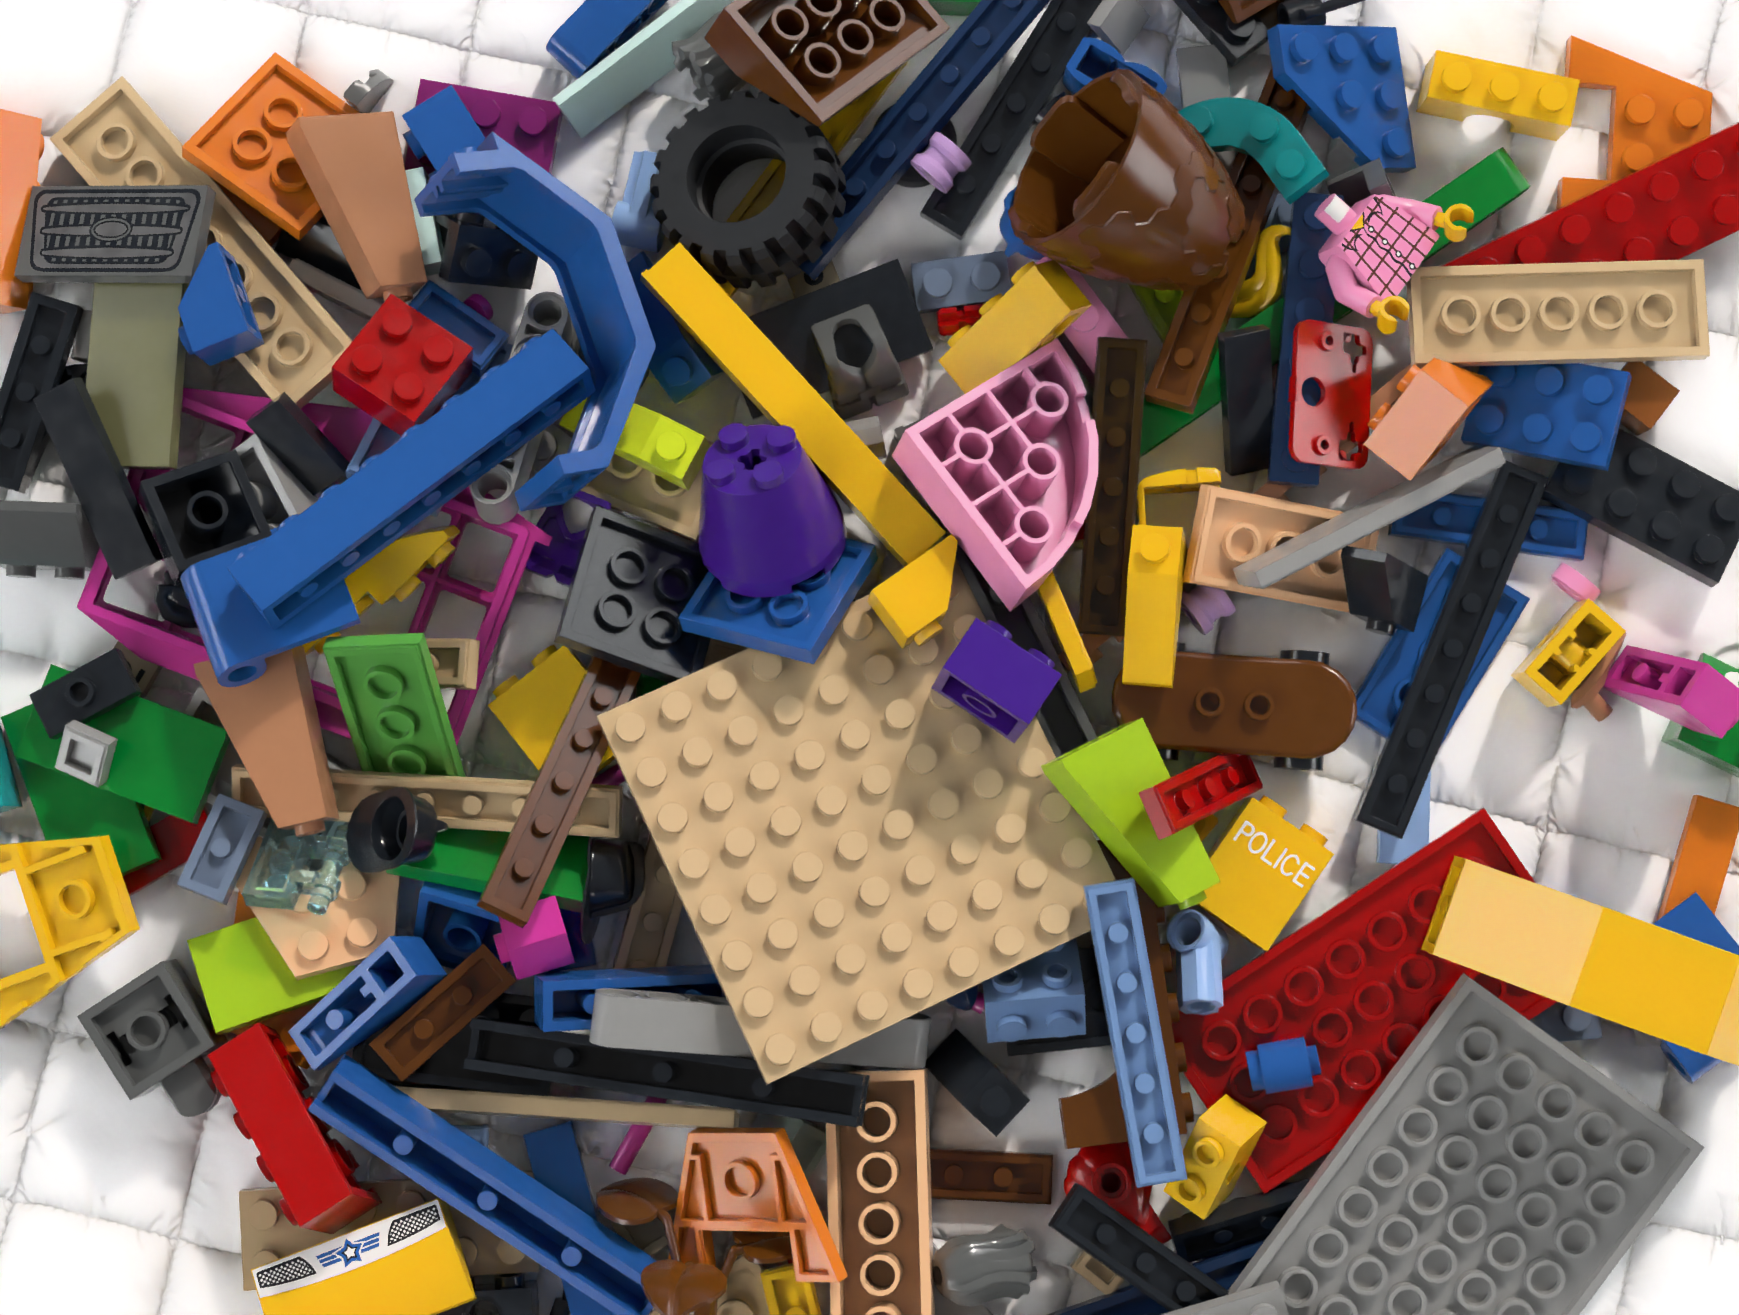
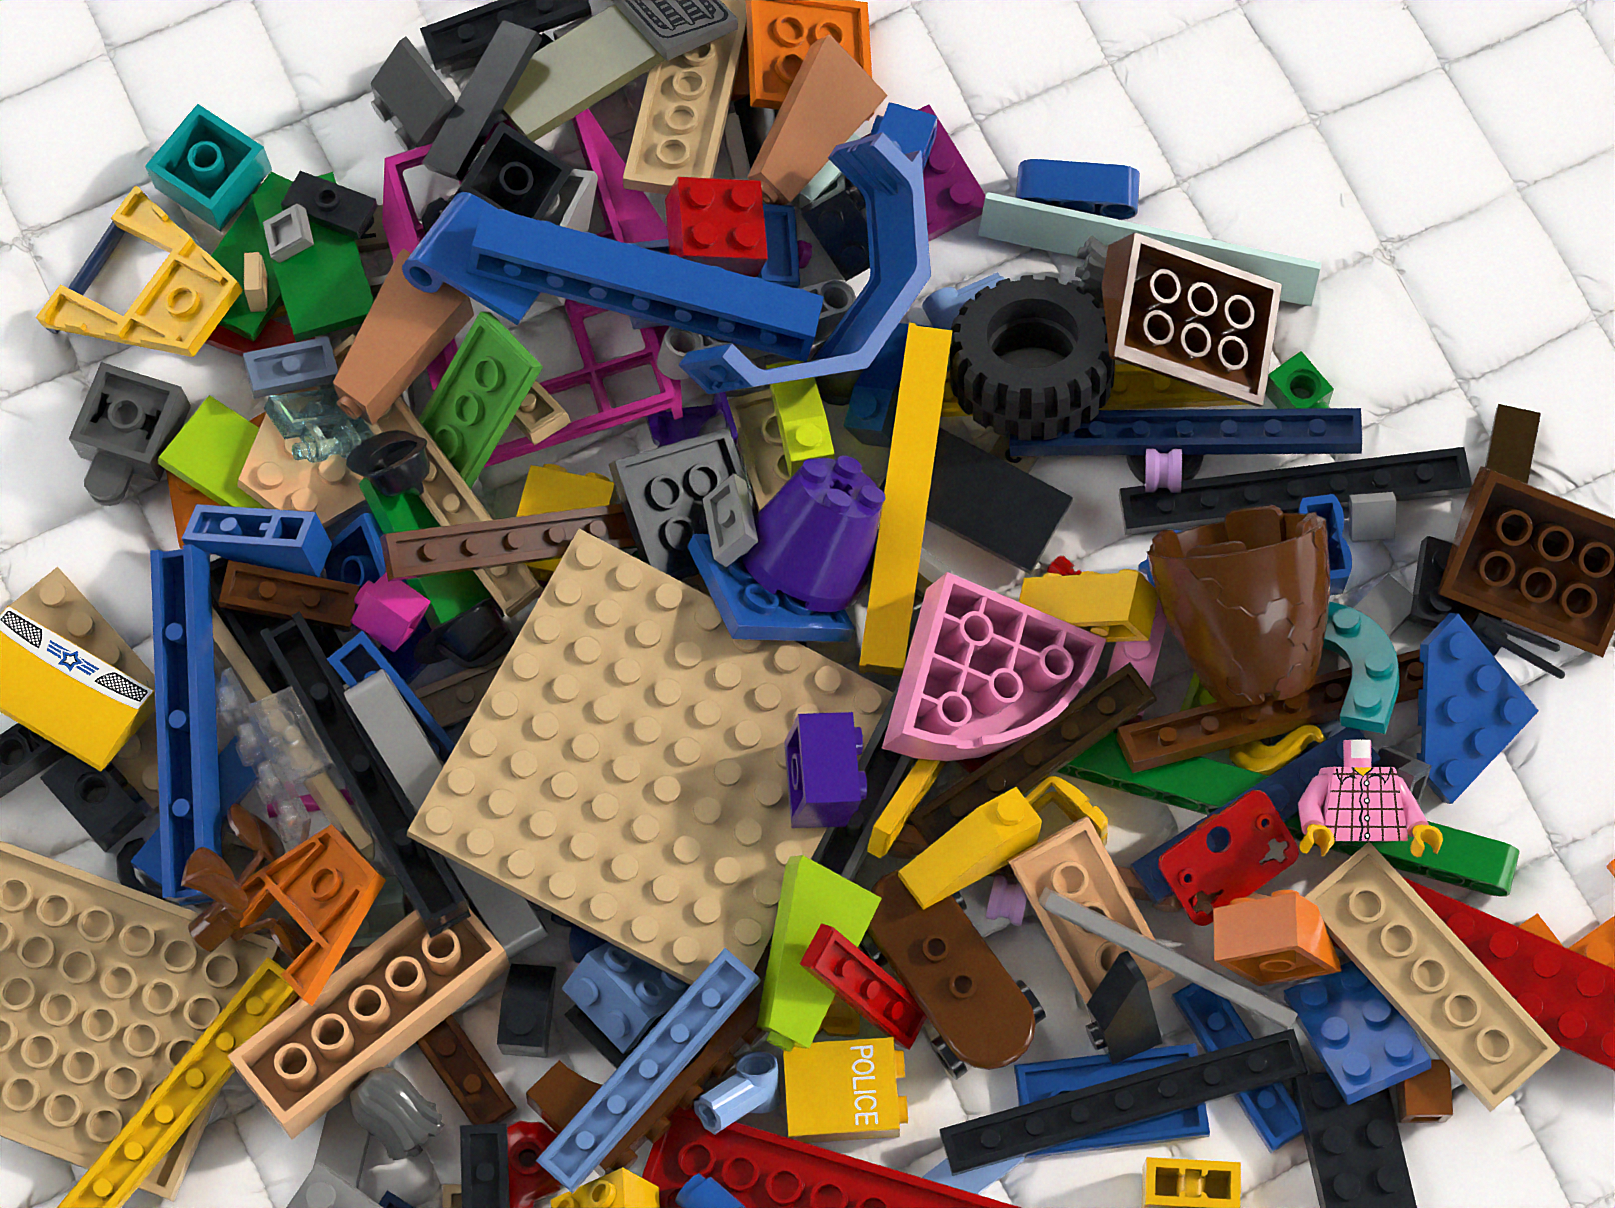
camera: 50 degrees right, 15 degrees down
blue slope [178,242,264,366] -> none
red wedge [207,1023,382,1234] -> none
black tile [246,392,349,496] -> none
yellow slope [302,525,460,655] -> none
dark grey tile [343,69,394,113] -> none
dark grey piece [811,304,910,420] -> none
yellow slope [867,534,958,649] -> none
sand blue plate [910,251,1011,314] -> none
black tile [1218,324,1274,476] -> none
yellow arch [1416,50,1580,141] -> none
bright pink tile [1551,562,1601,602] -> none
none -> clear bracket [215,667,333,847]
none -> tan tile [244,252,268,312]
none -> light grey plate [703,473,758,567]

